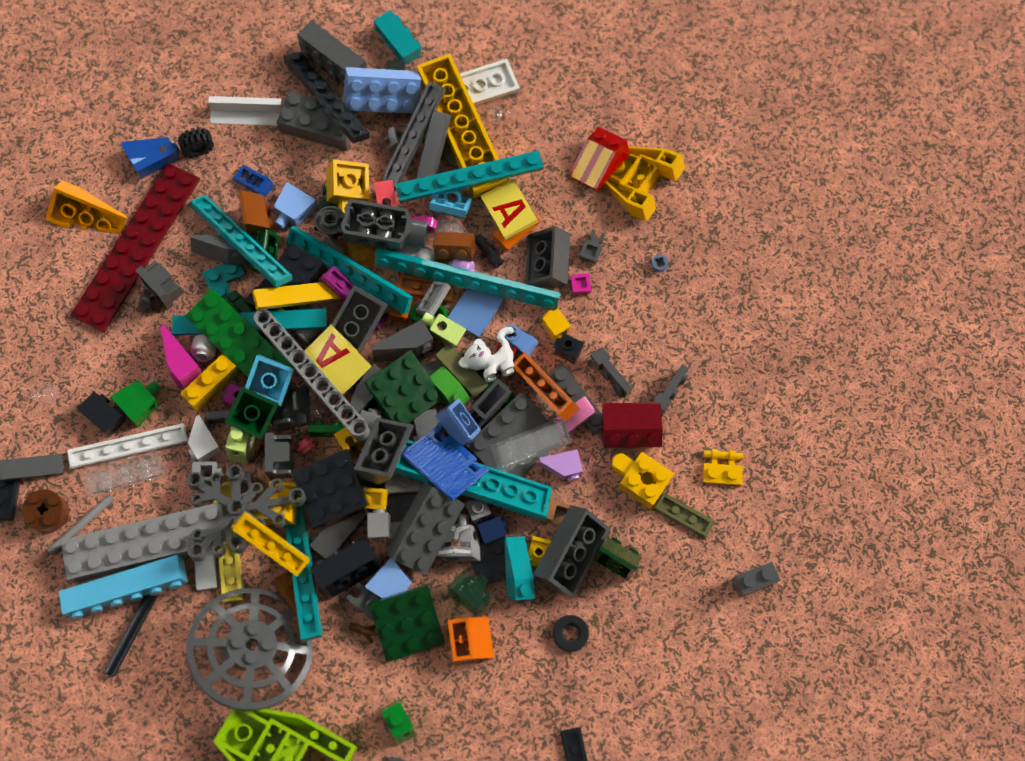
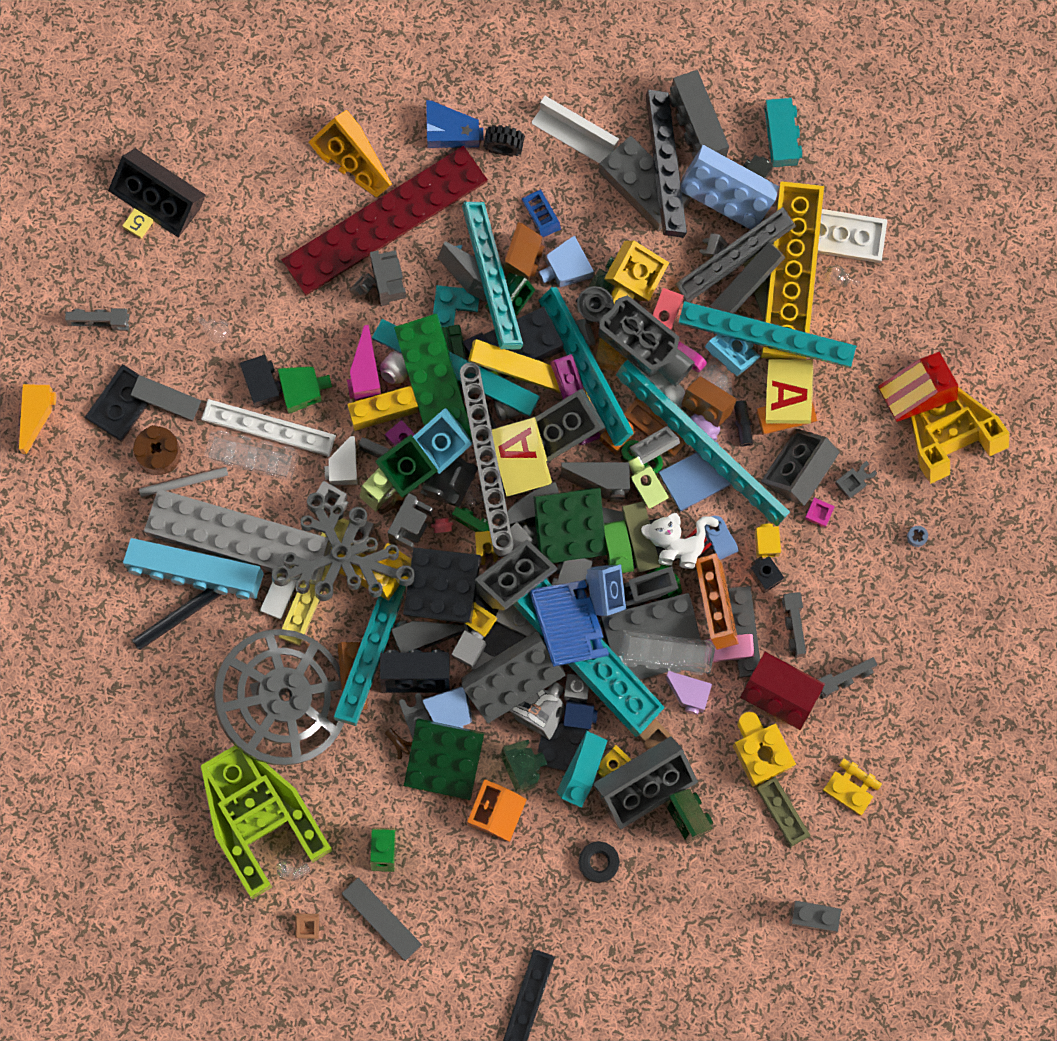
camera: 30 degrees right, 5 degrees up
yellow plate [231,511,310,576] -> none

